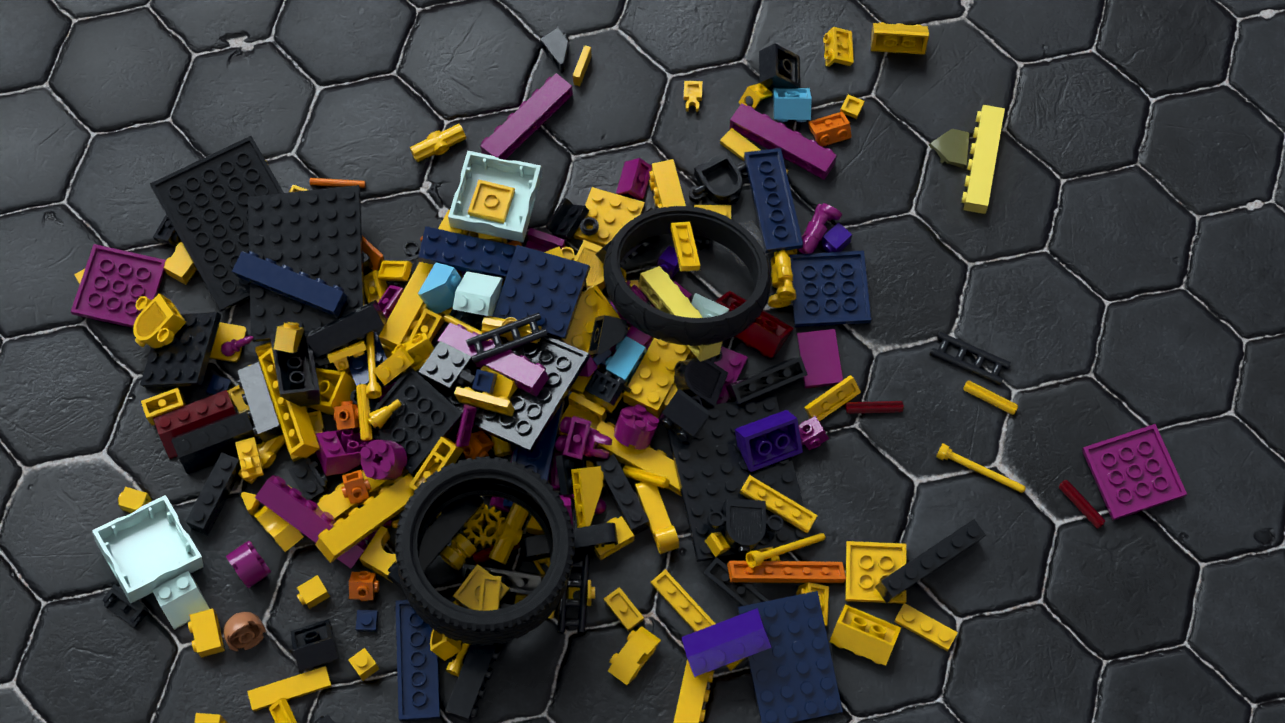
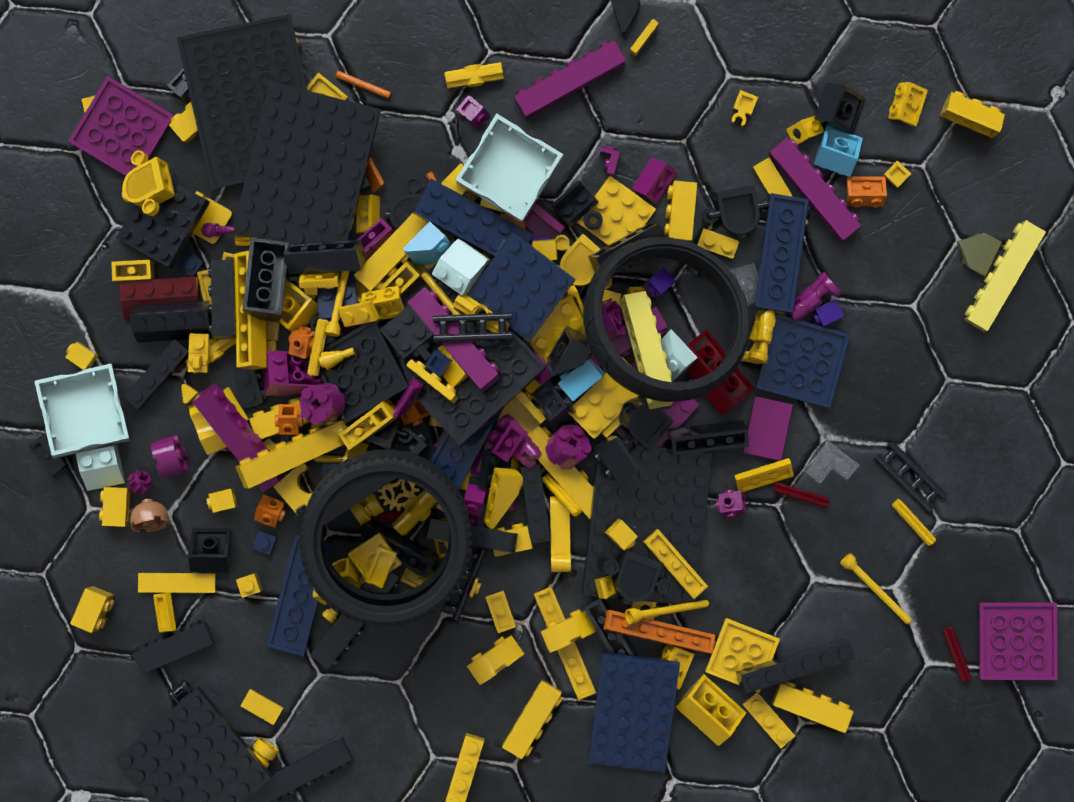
camera: 20 degrees right, 20 degrees up
dark blue brick [232,251,348,317] -> none
yellow slope [273,322,304,353] -> none
yellow tile [377,261,413,281] -> none
yellow tile [467,179,515,224] -> none
yellow plate [670,222,700,272] -> none
dark purple slope [681,608,772,677] -> none
dark purple slope [735,410,803,472] -> none
none -> magenta gear [127,470,152,495]
none -> magenta bracket [456,95,490,129]
none -> yellow brick [541,609,597,653]
none -> magenta bracket [600,146,620,177]
none -> yellow brick [604,519,638,550]
none -> yellow brick [771,681,854,733]
none -> clear brick [803,441,859,484]

